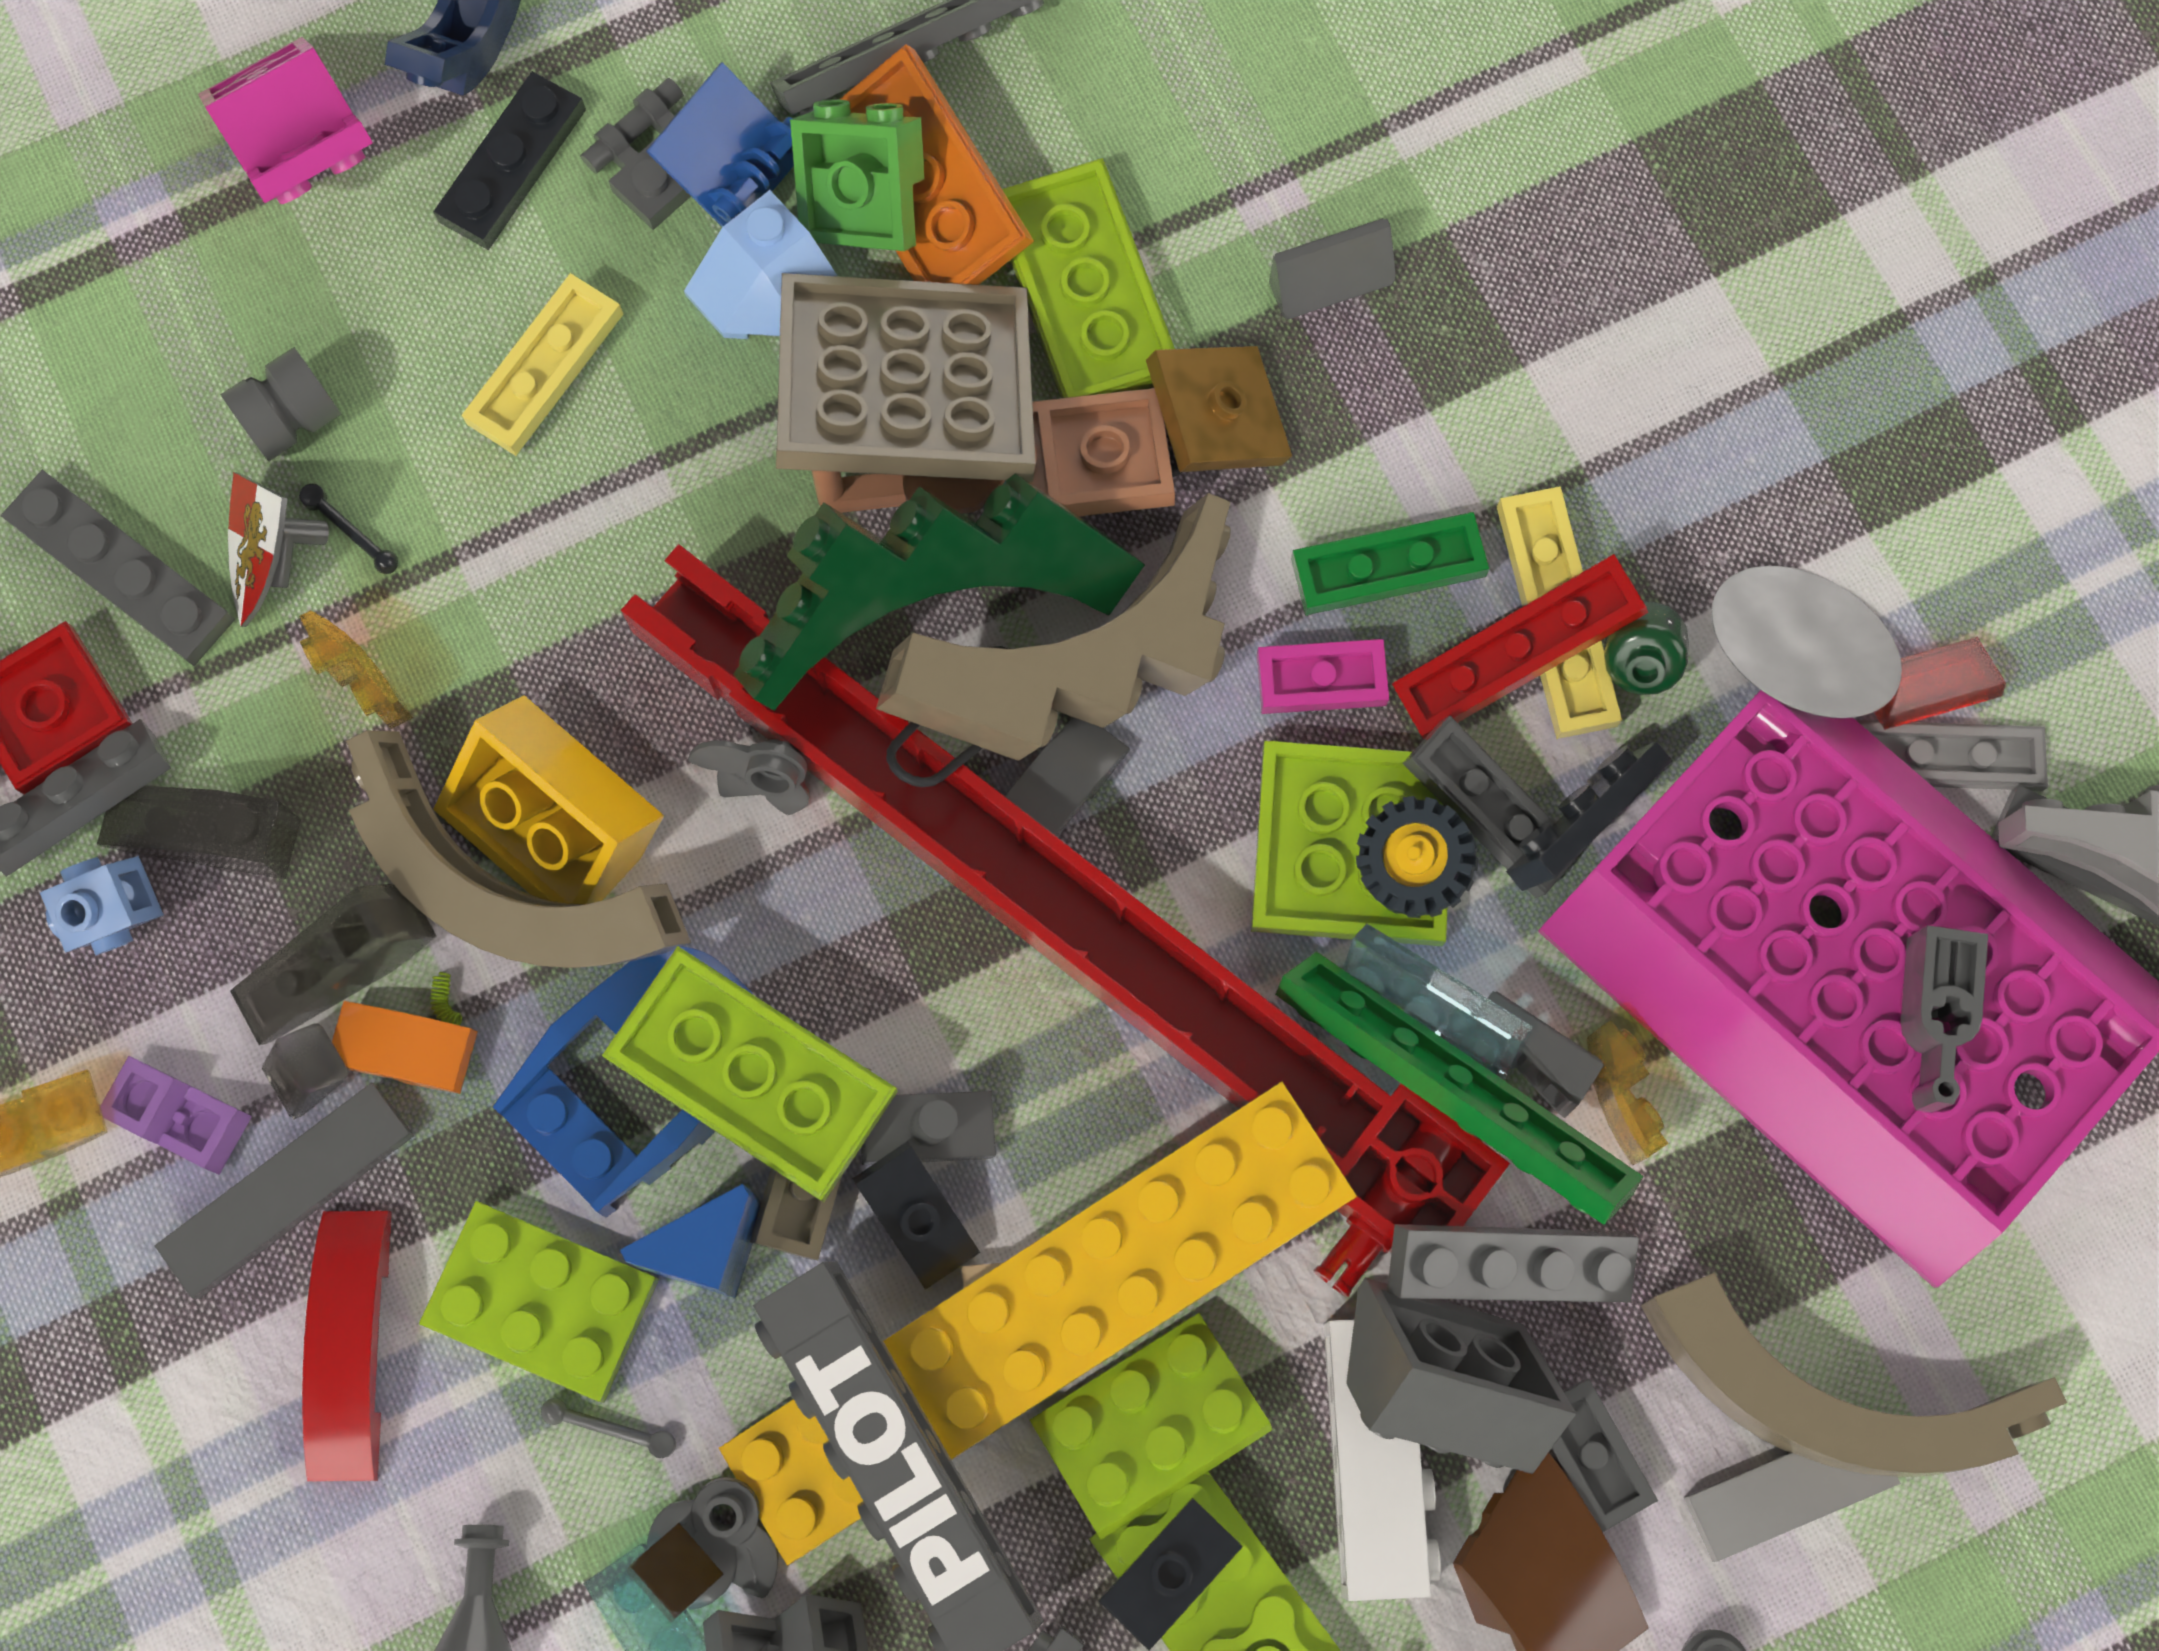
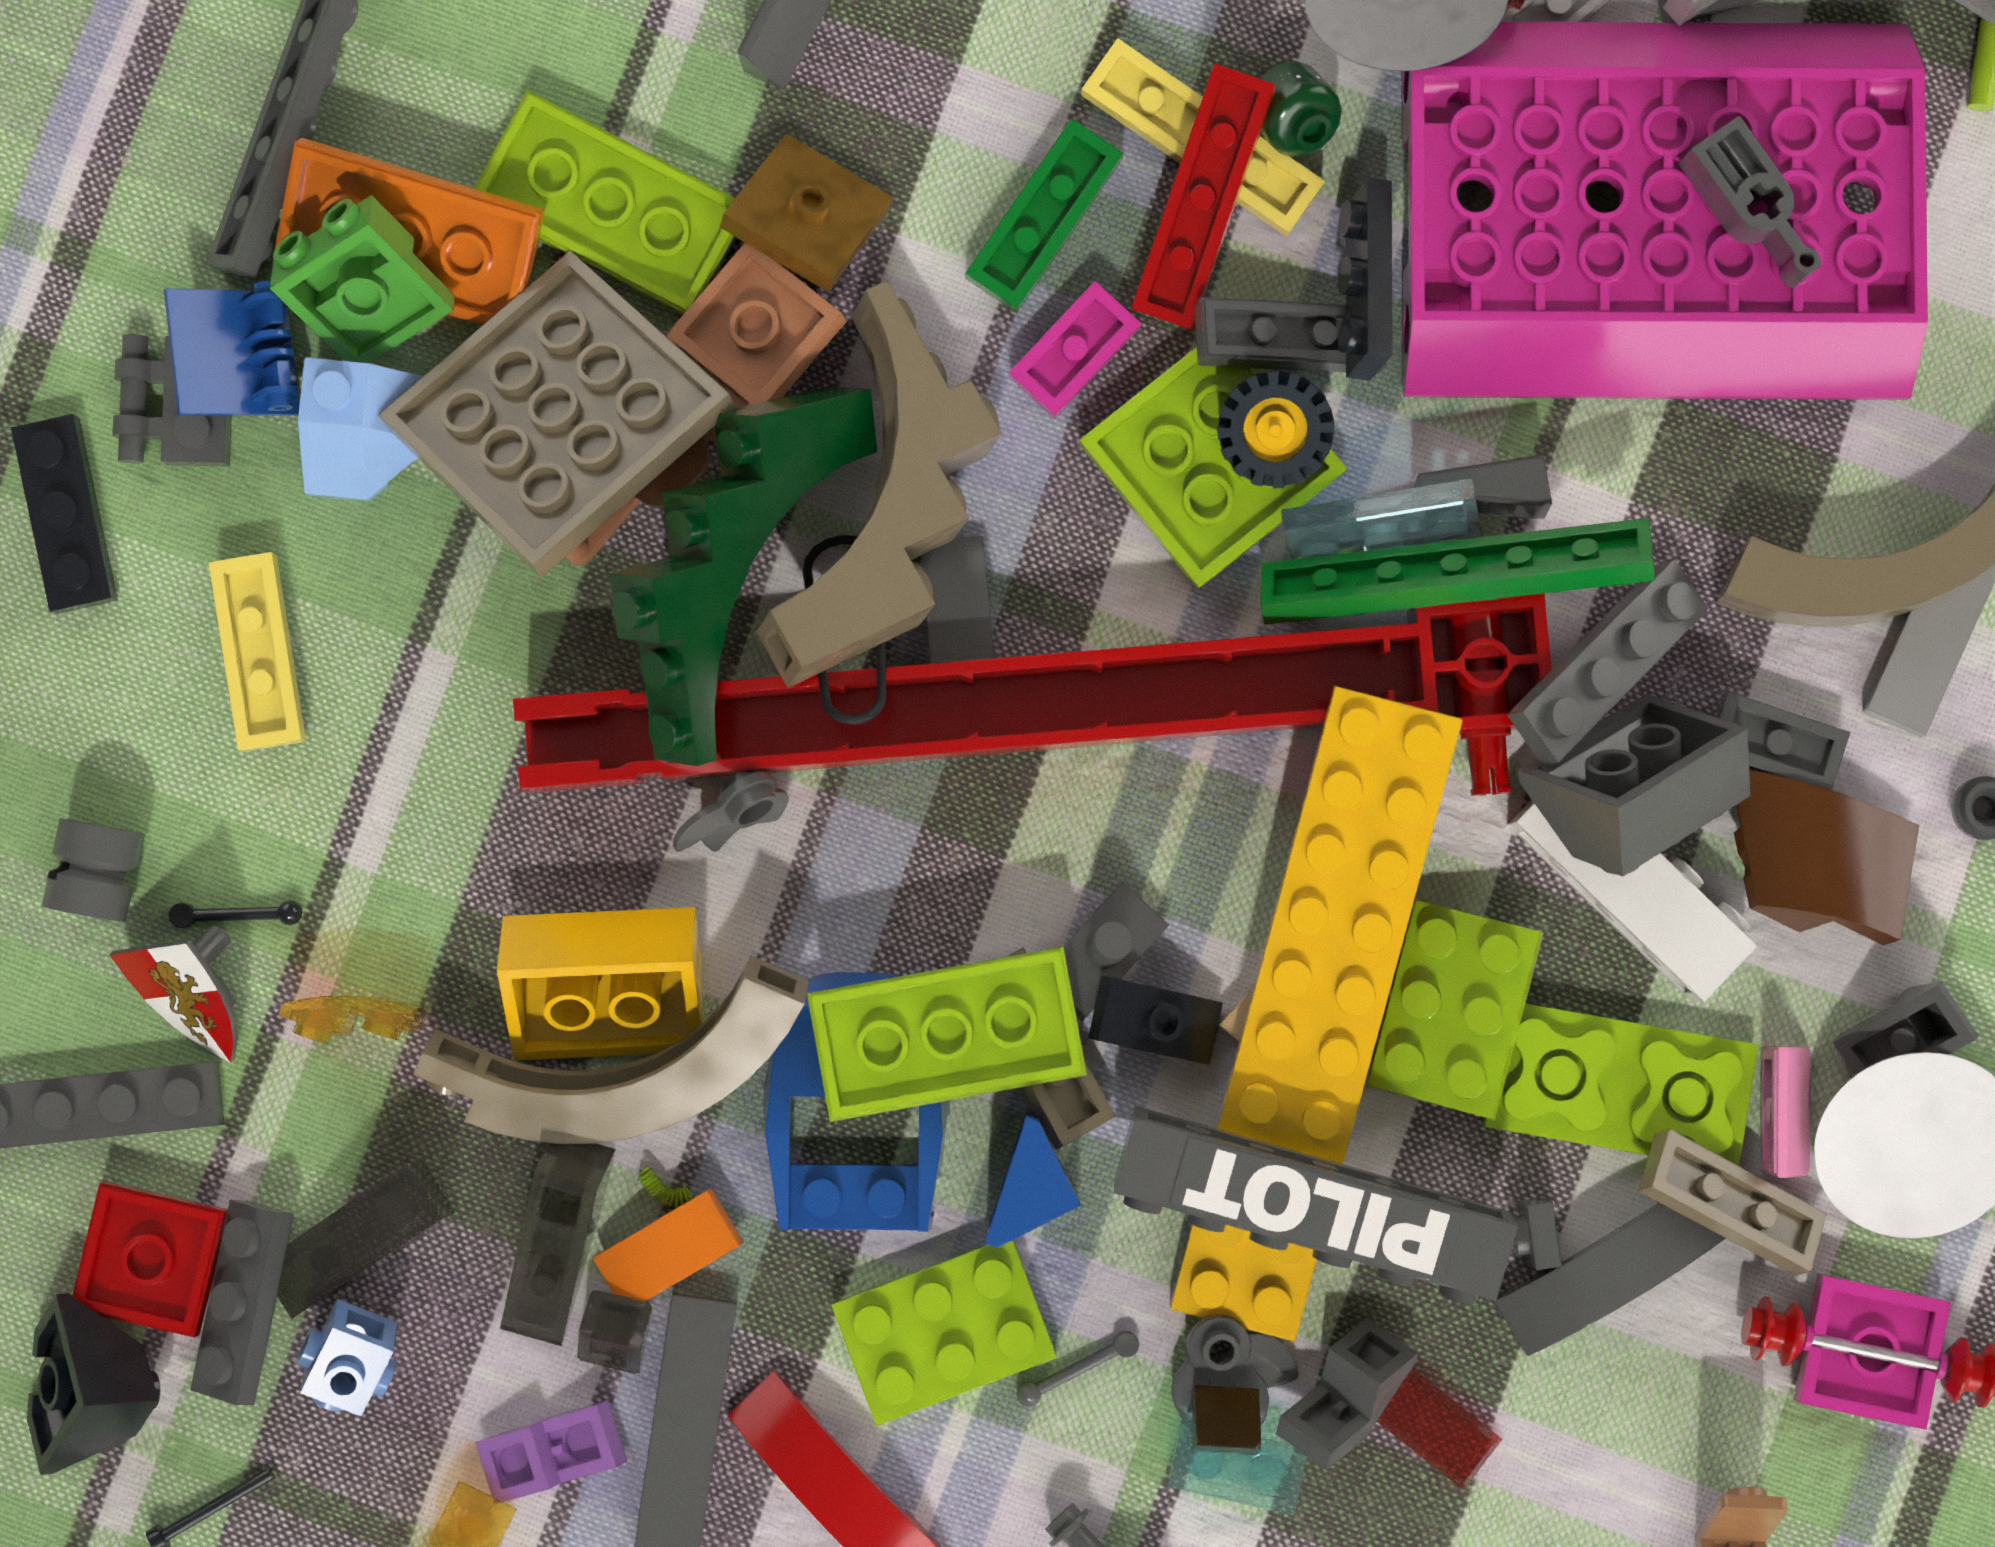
camera: 40 degrees left, 10 degrees up
black plate [1098,1498,1243,1651] -> none
clear yellow slope [1587,1020,1669,1166] -> none

